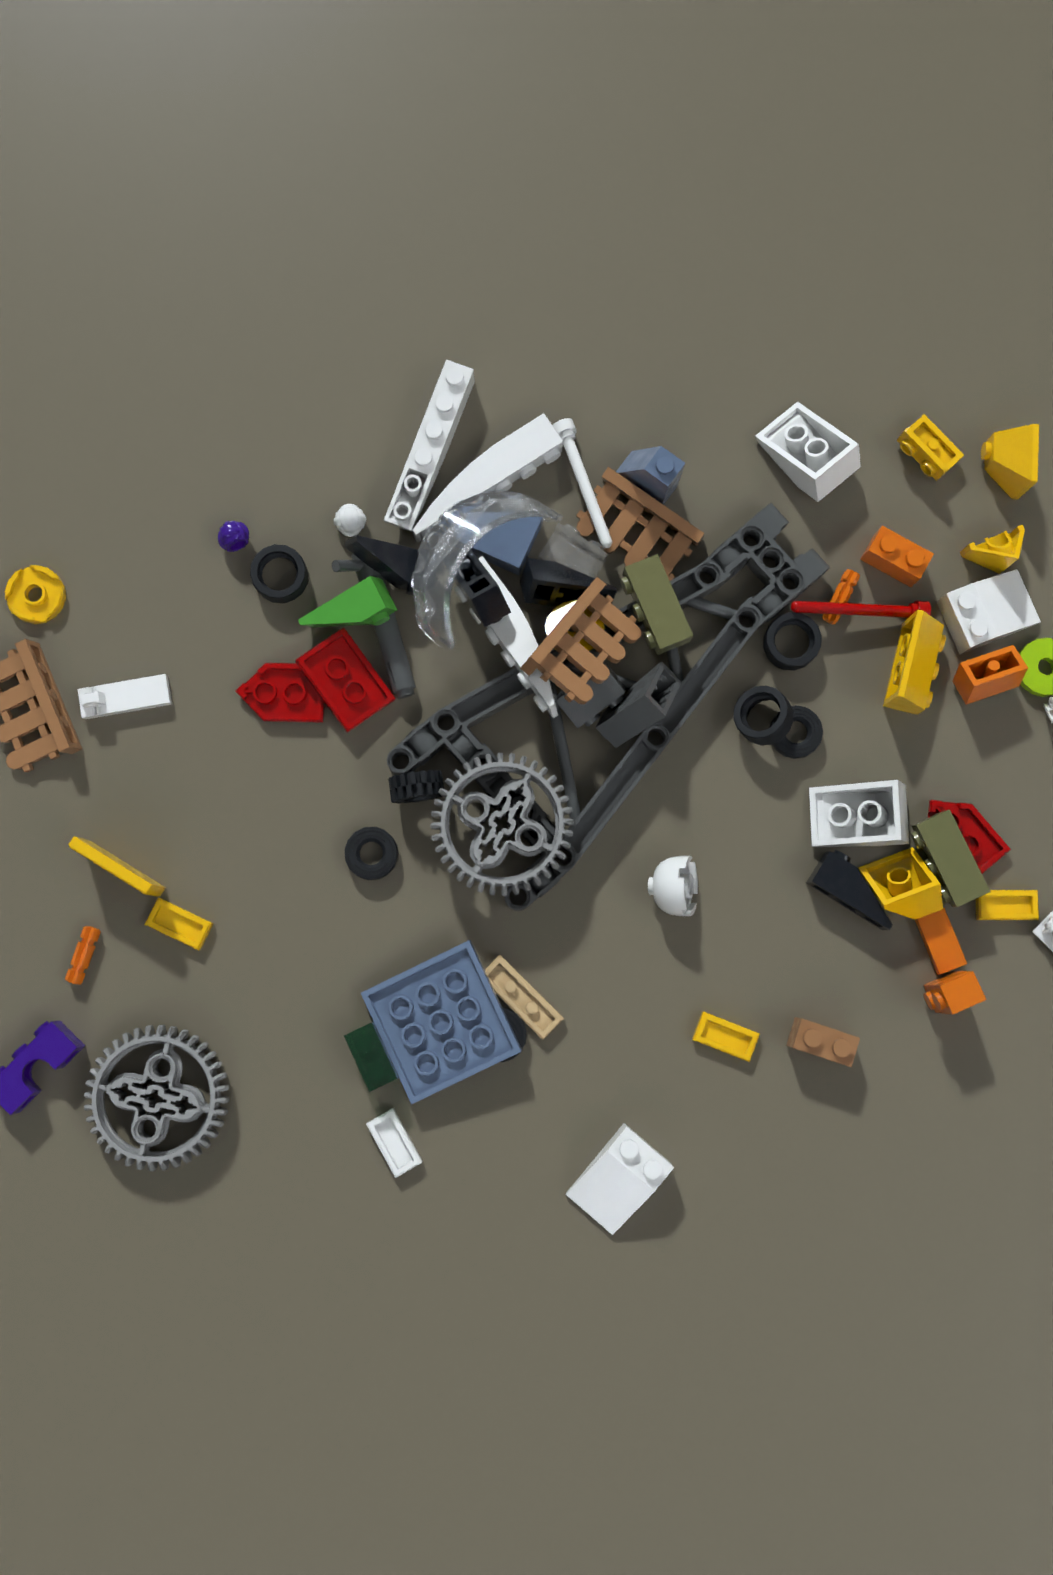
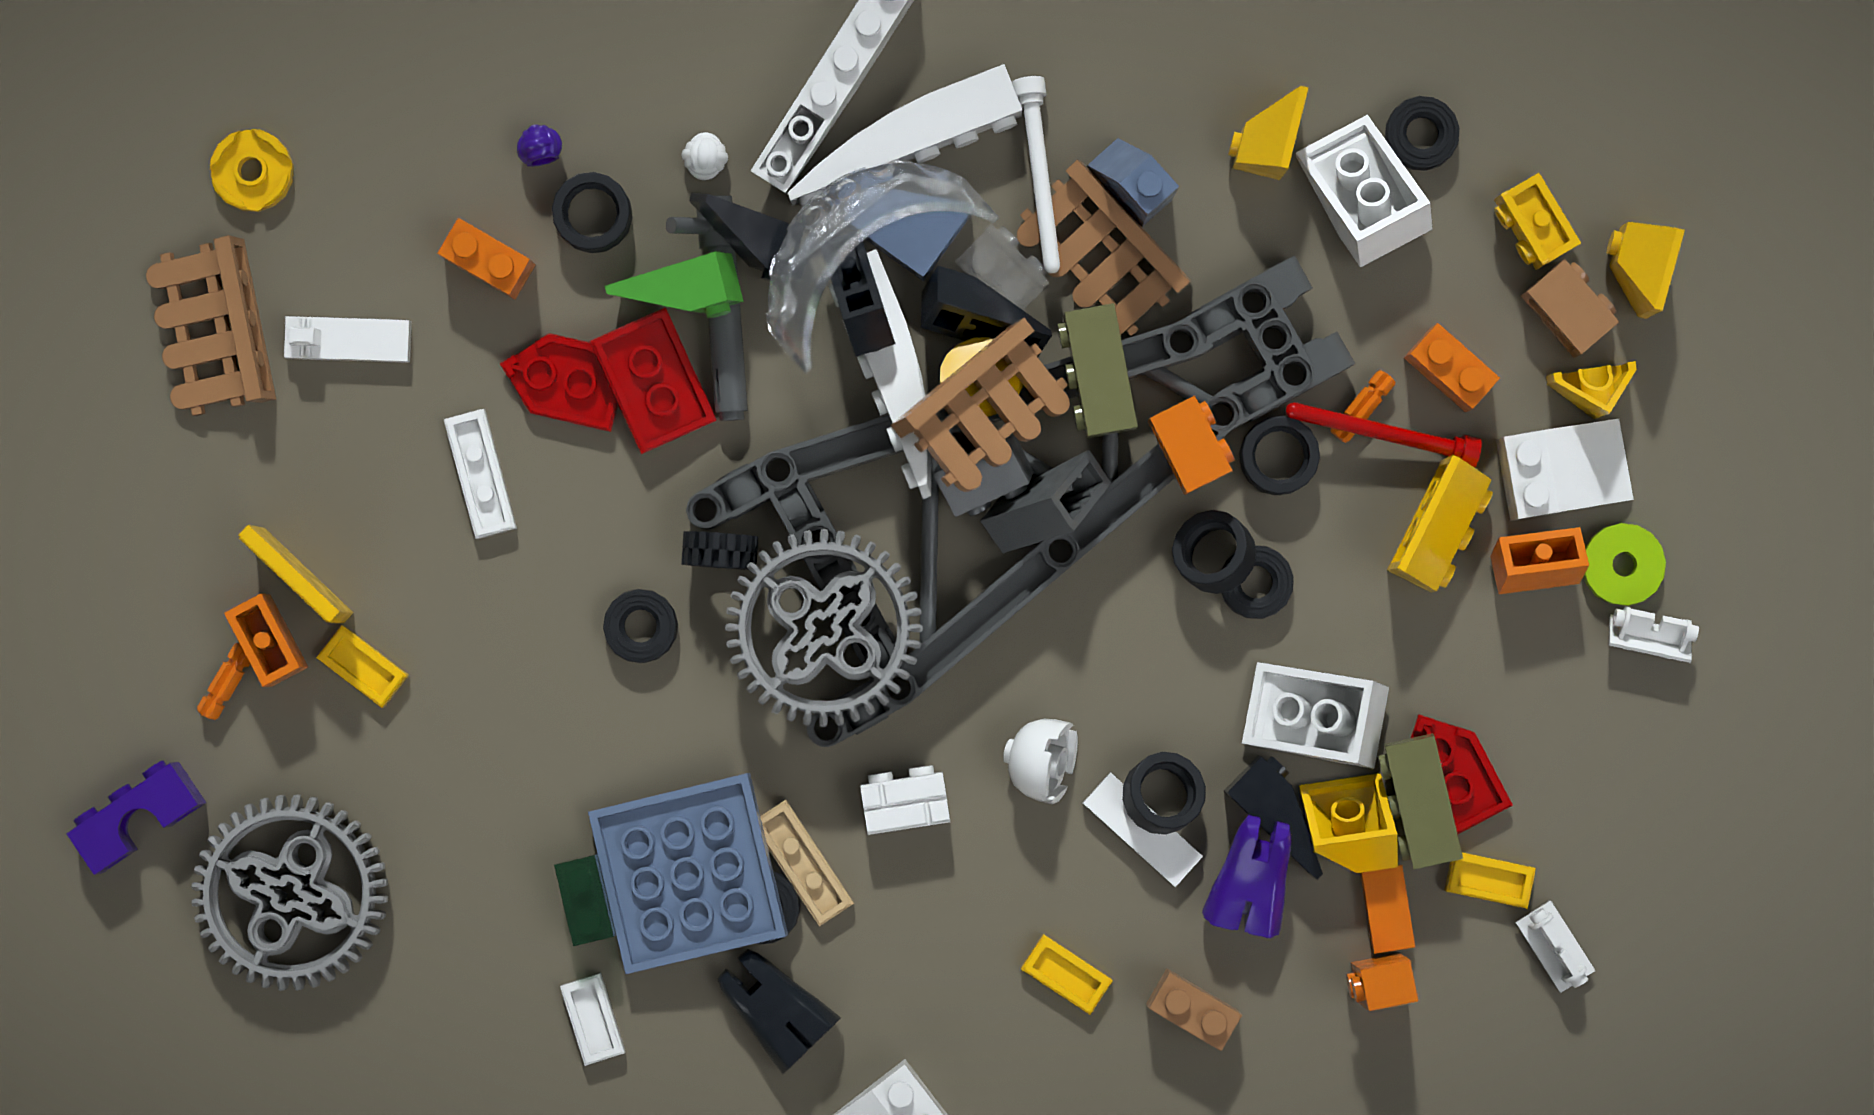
camera: 20 degrees right, 5 degrees up
none -> orange brick [224,593,308,687]
none -> orange brick [437,218,536,300]
none -> white tile [444,409,517,539]
none -> black piece [717,949,841,1074]
none -> white brick [860,765,950,835]
none -> white tile [1083,772,1203,887]
none -> black tyre [1122,752,1206,835]
none -> orange brick [1148,396,1235,495]
none -> dark purple piece [1202,815,1292,938]
none -> yellow slope [1228,85,1309,180]
none -> black tyre [1385,96,1460,171]
none -> medium nougat brick [1521,259,1619,358]

